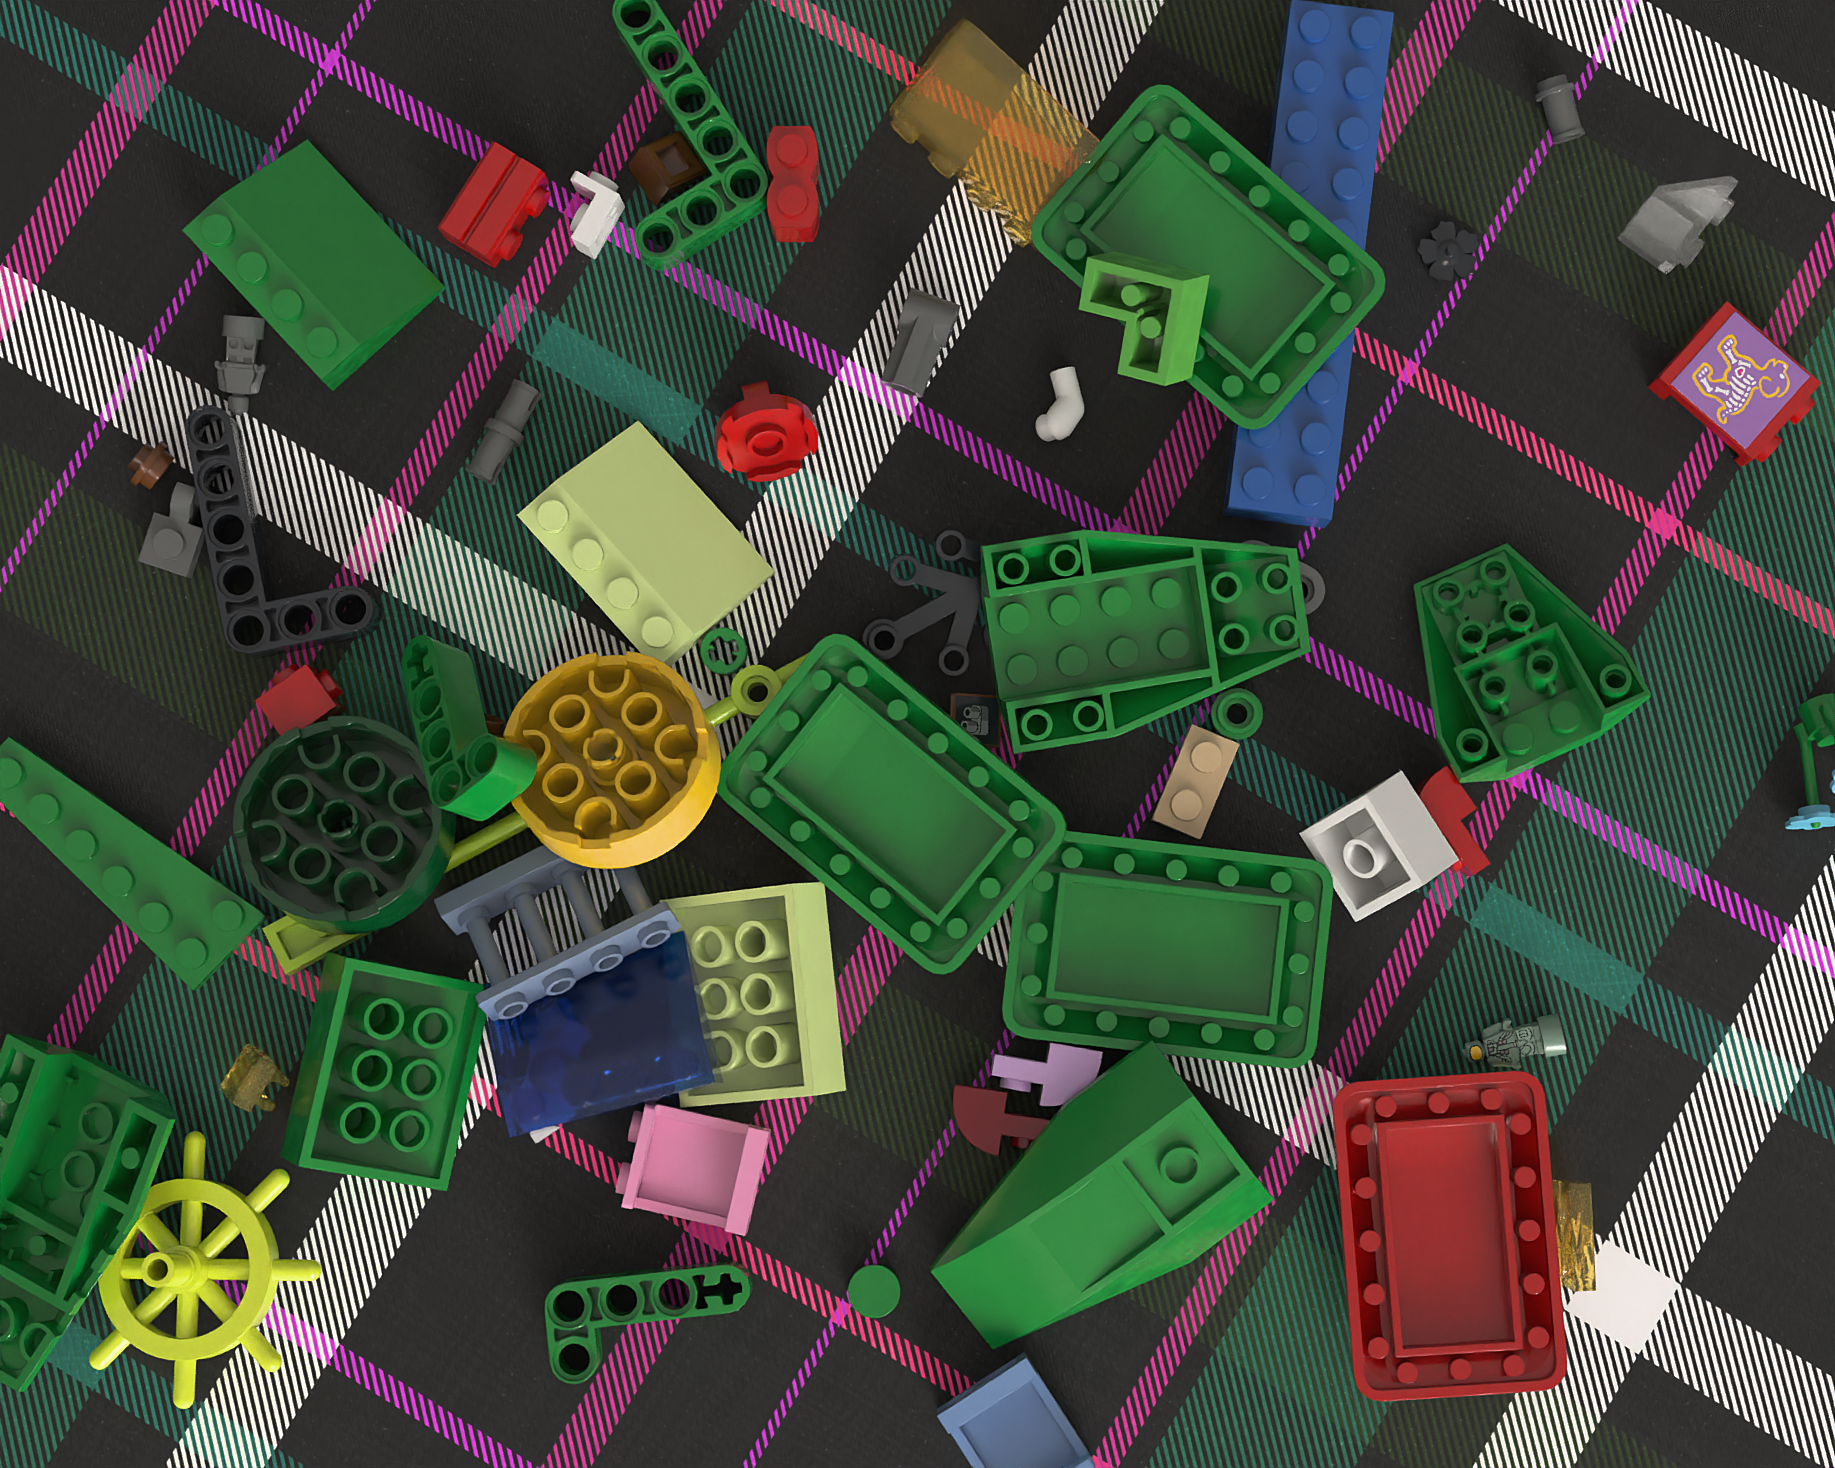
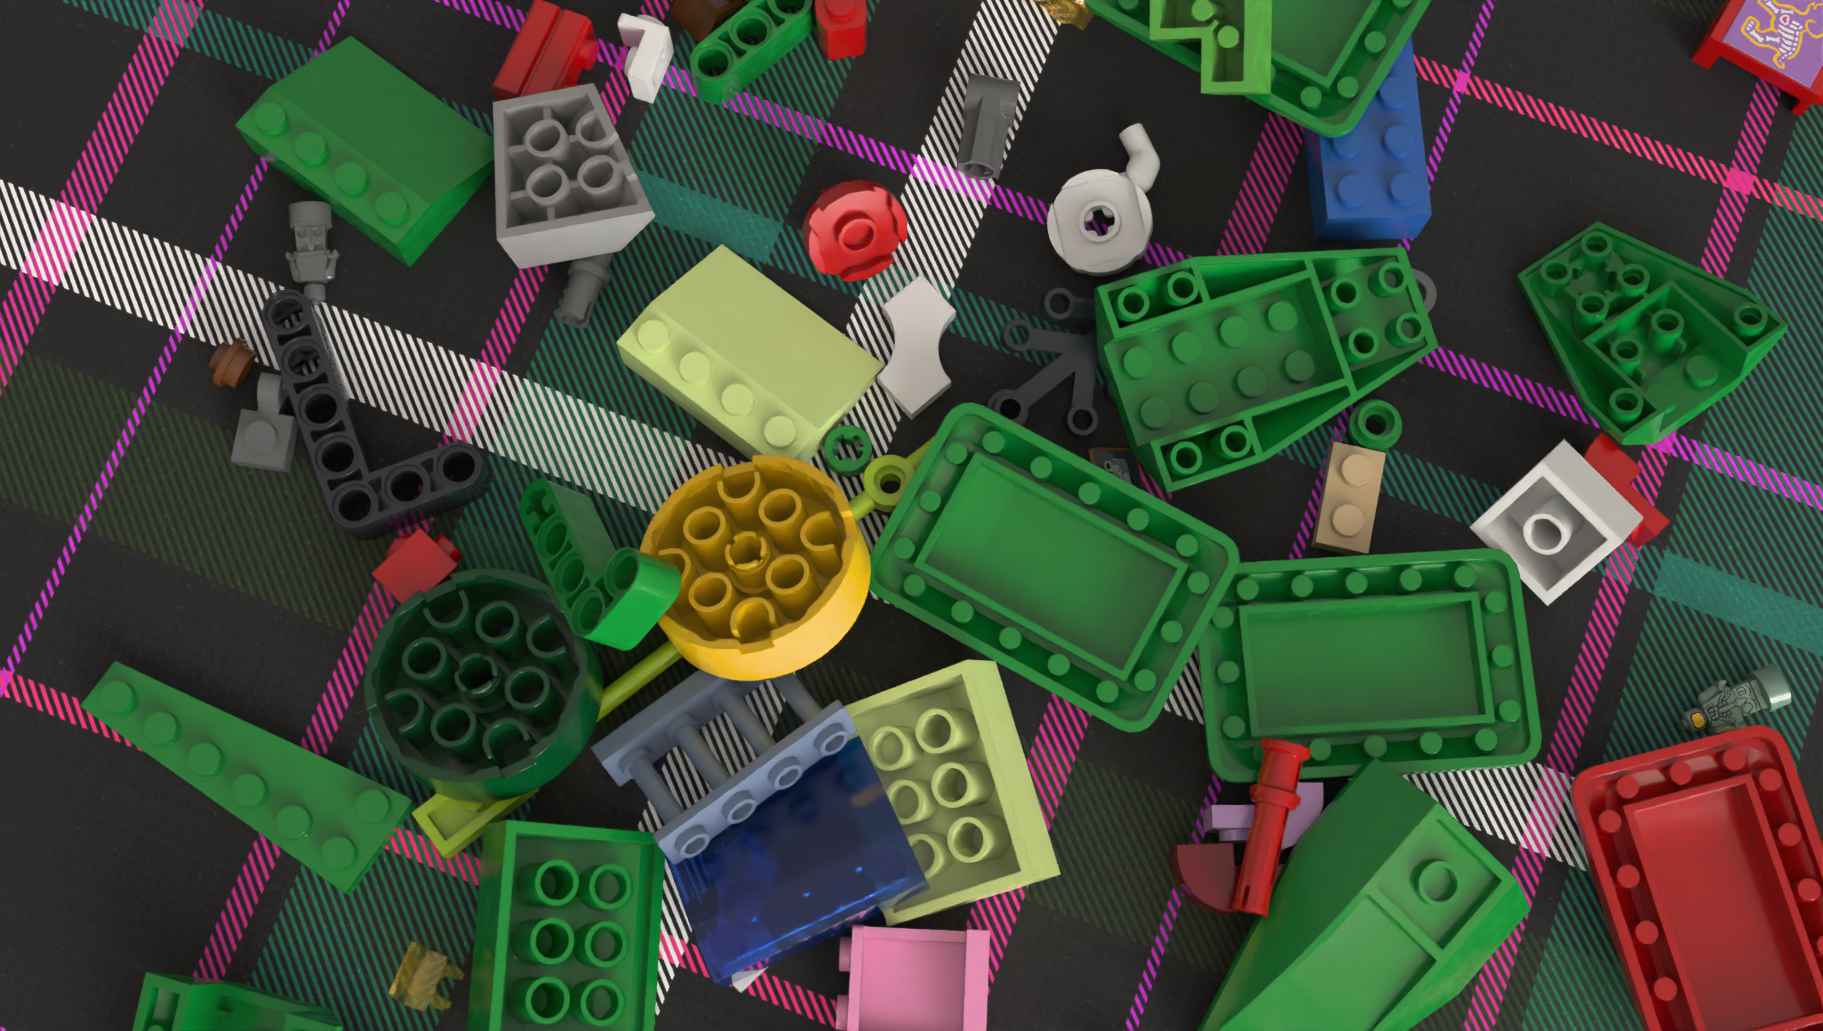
camera: 15 degrees left, 10 degrees down
none -> light grey wedge [493,83,655,269]
none -> white tile [877,274,956,420]
none -> white plate [1047,169,1153,276]
none -> red pin [1231,738,1311,917]

